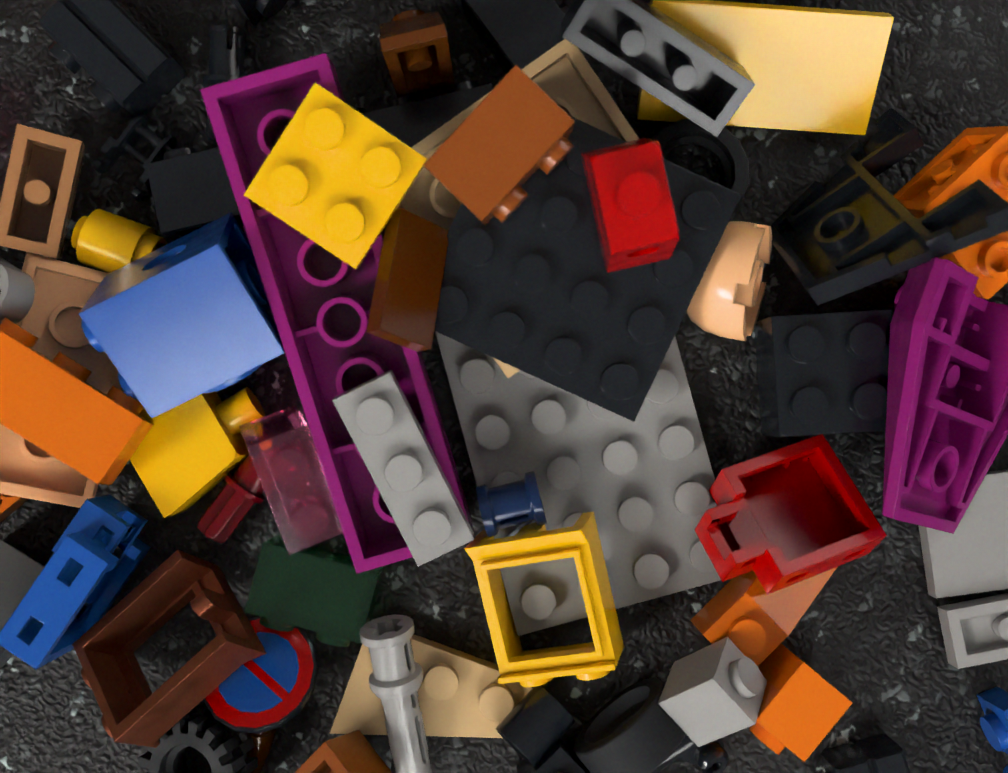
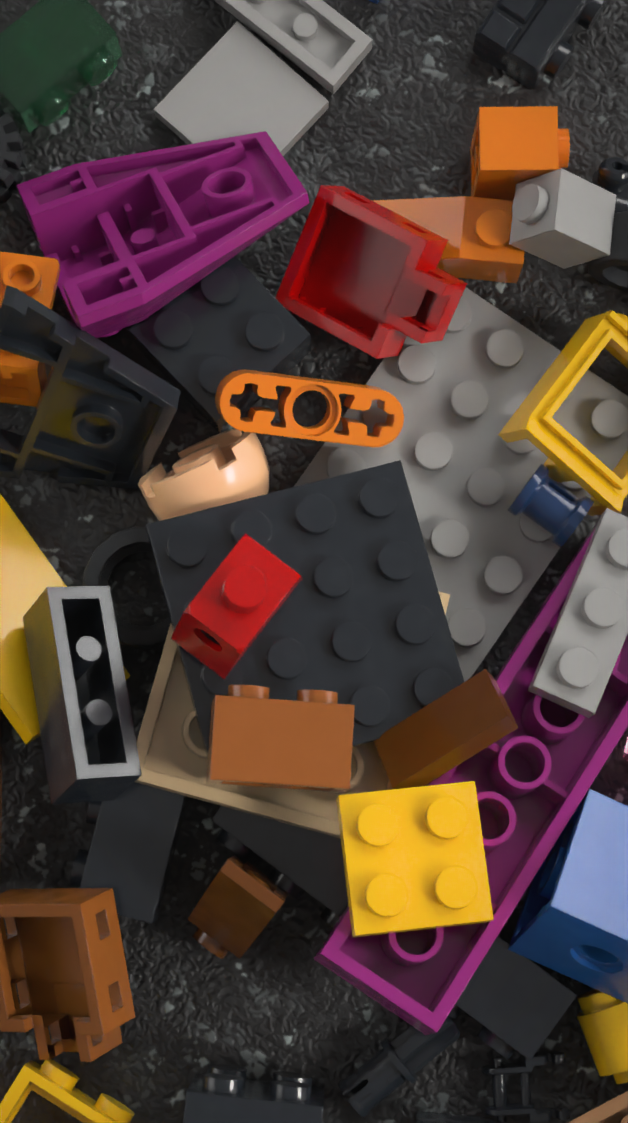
camera: 125 degrees left, 5 degrees down
none -> orange beam [215,369,404,447]

